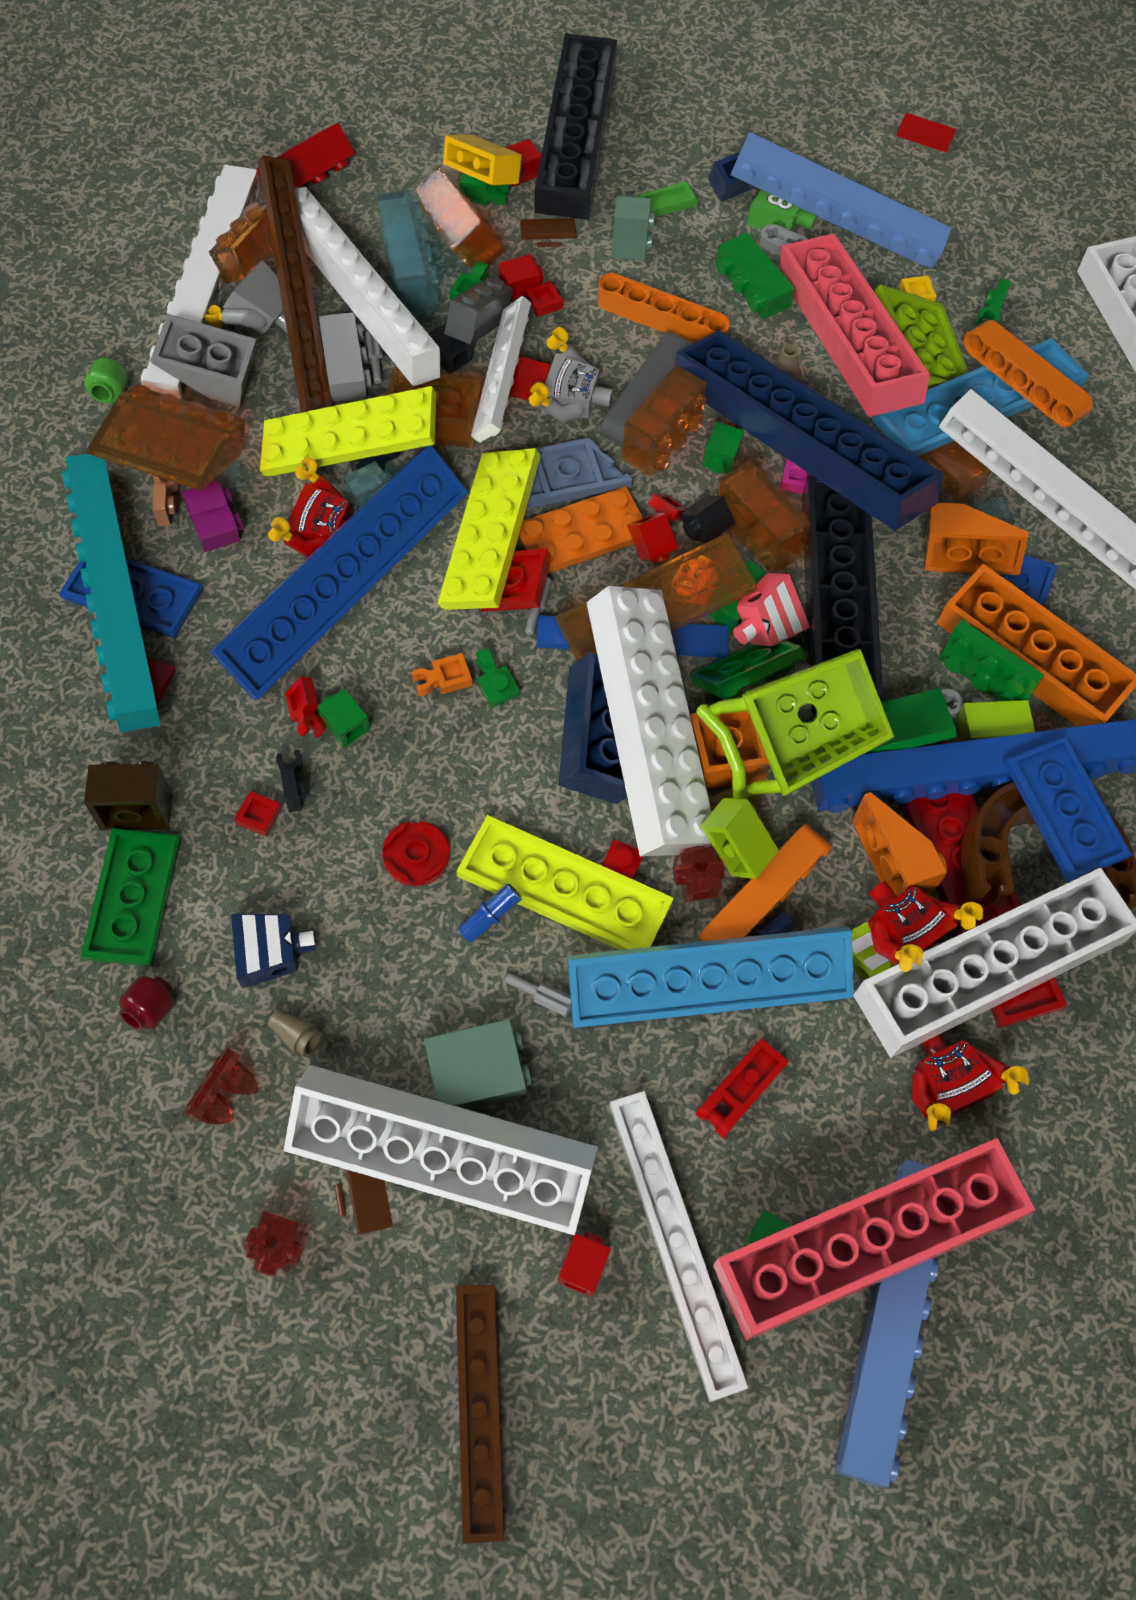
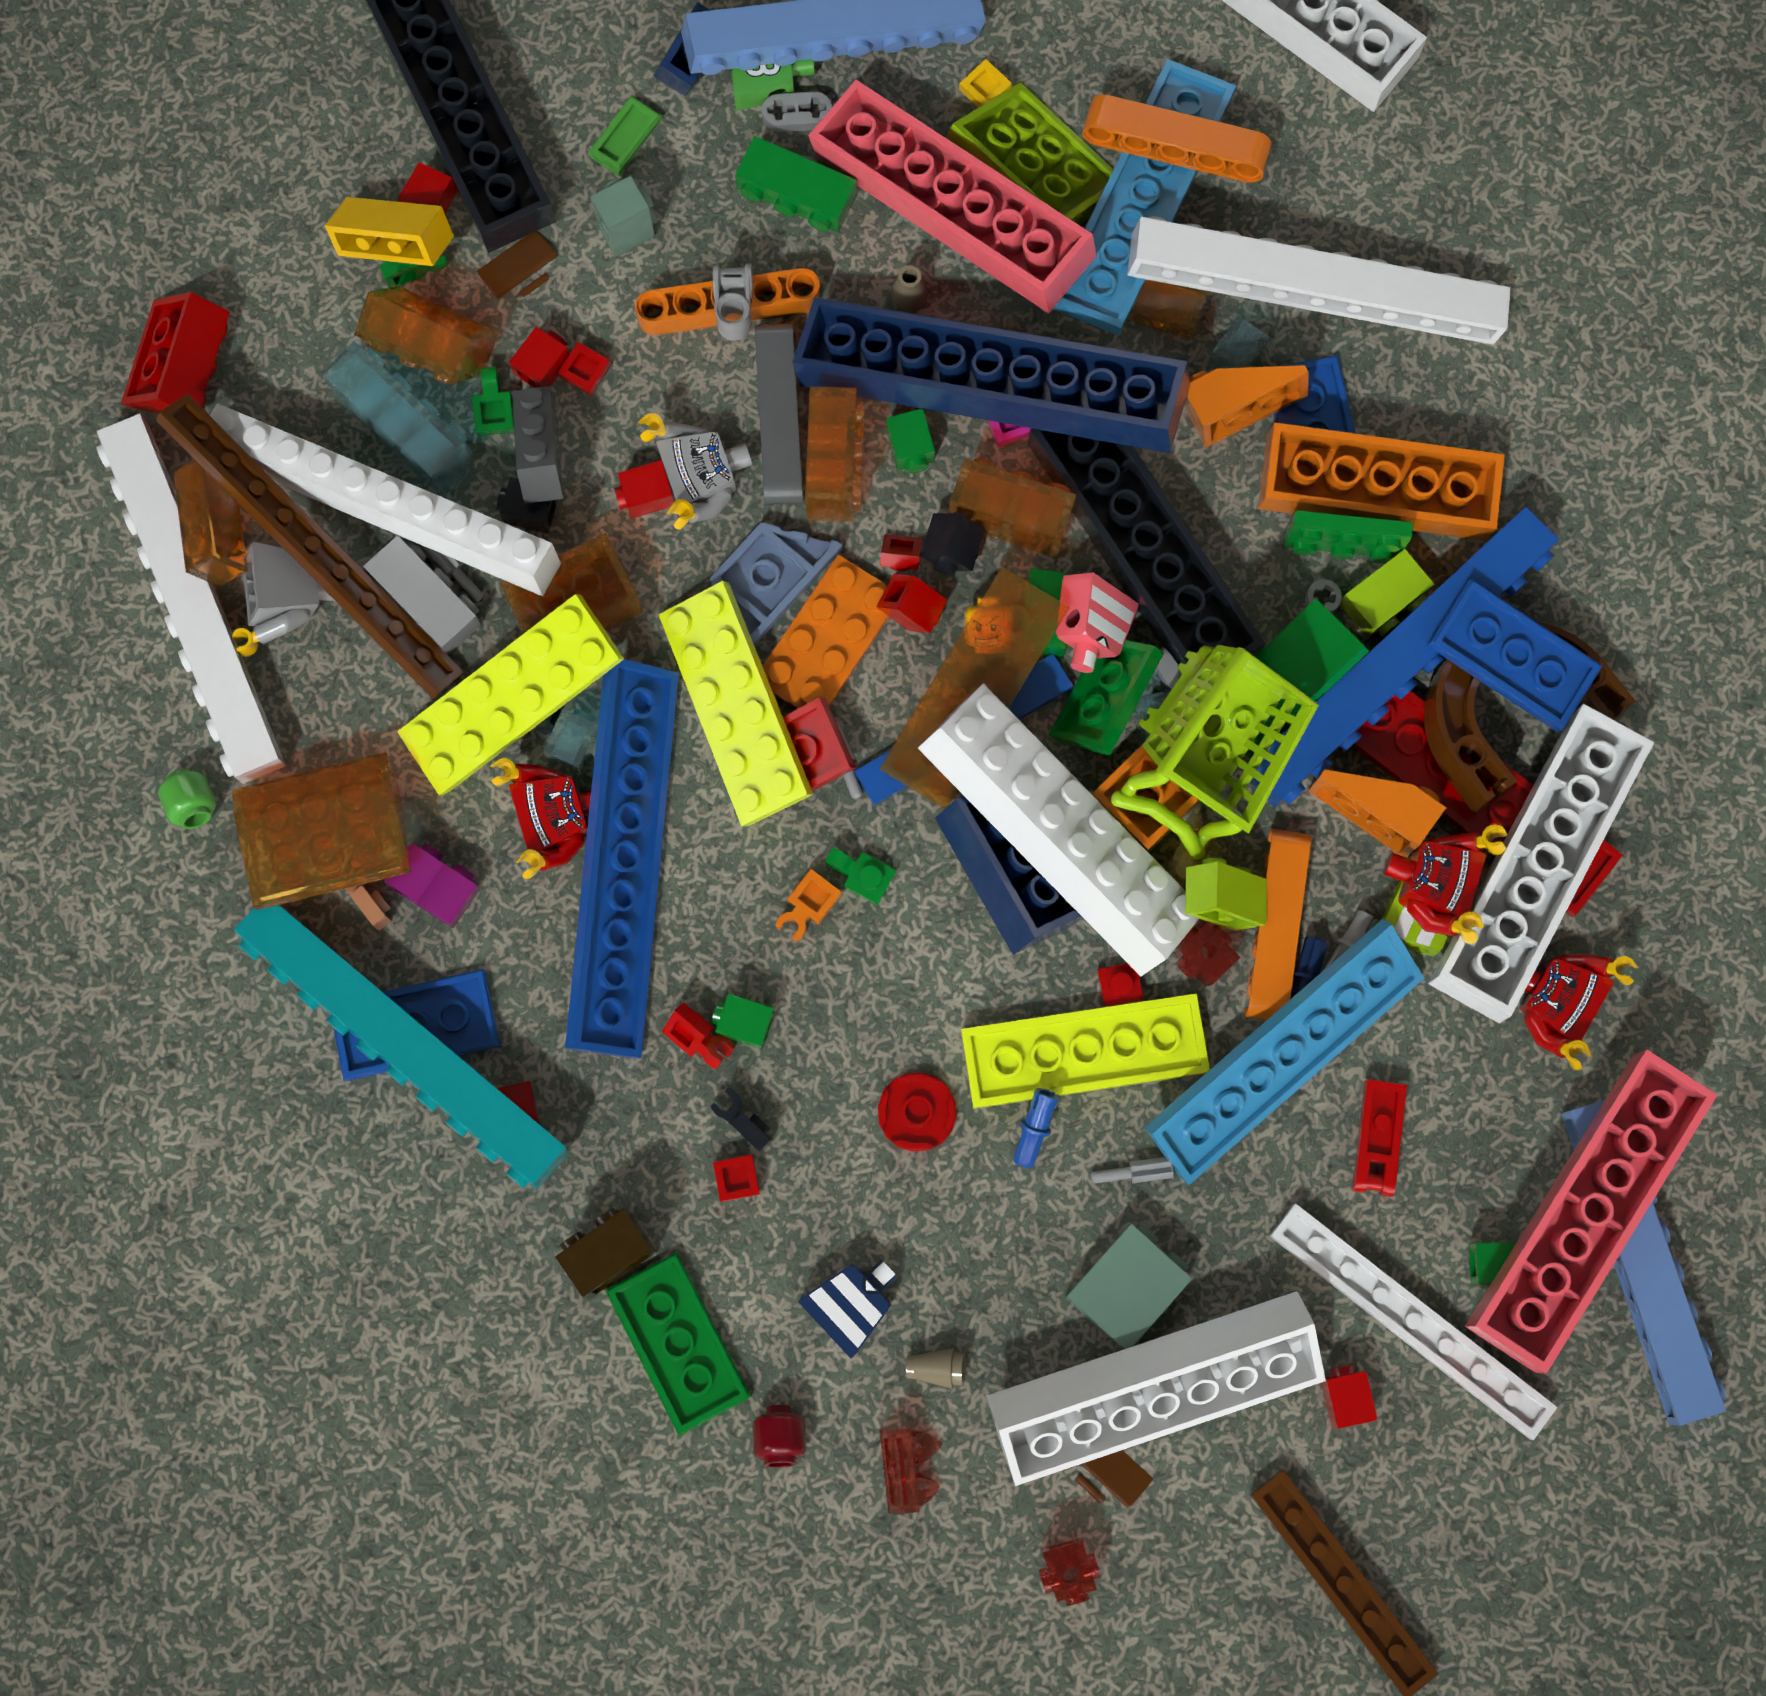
camera: 30 degrees left, 15 degrees up
light grey slope [151,313,256,407] -> none
white plate [471,296,531,443] -> none
green plate [976,278,1011,325] -> none
none -> light grey piece [713,263,753,341]

